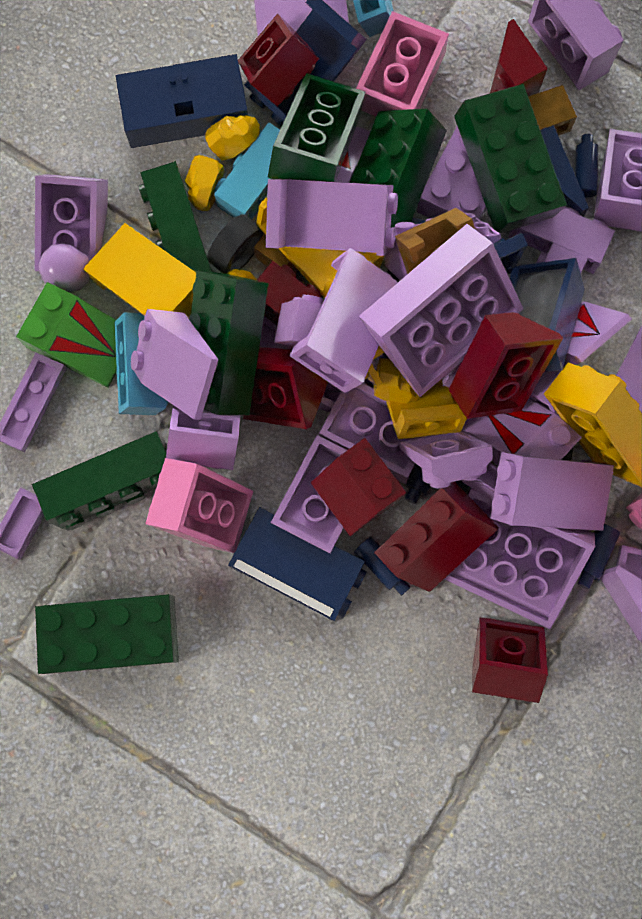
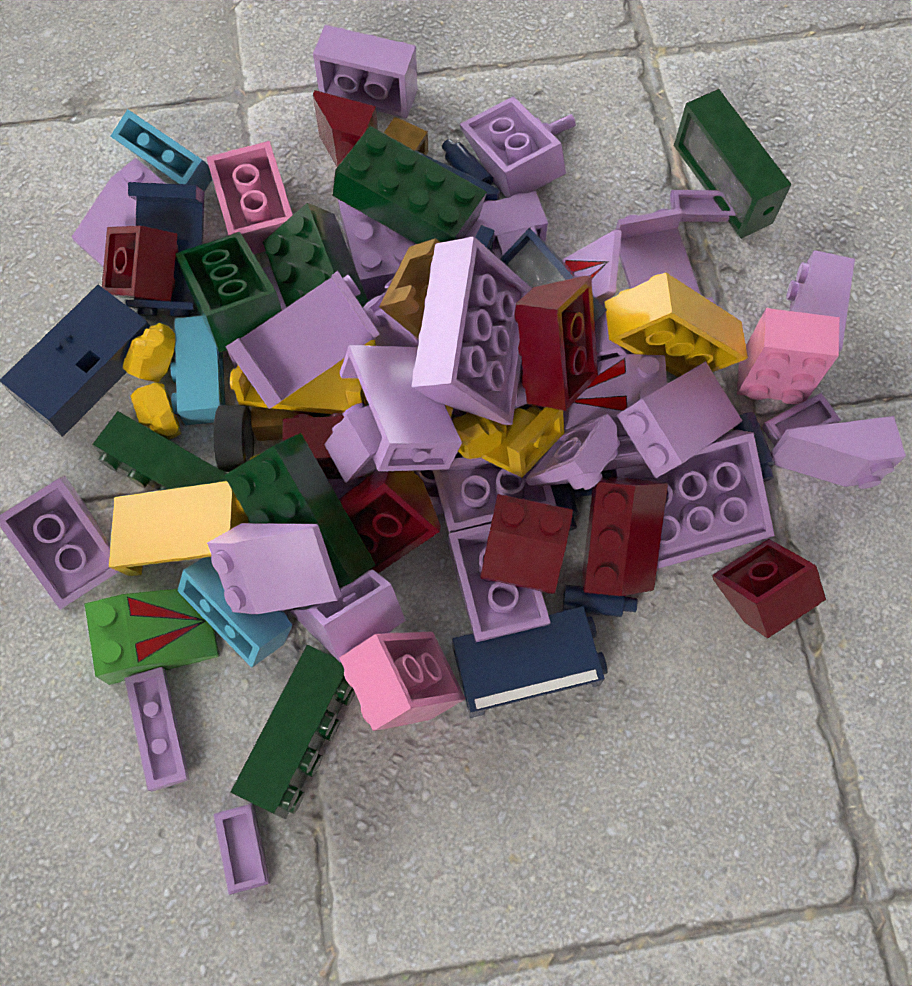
camera: 45 degrees left, 10 degrees down
dark green brick [35,594,179,674] -> none
lavender hair [39,243,90,292] -> none

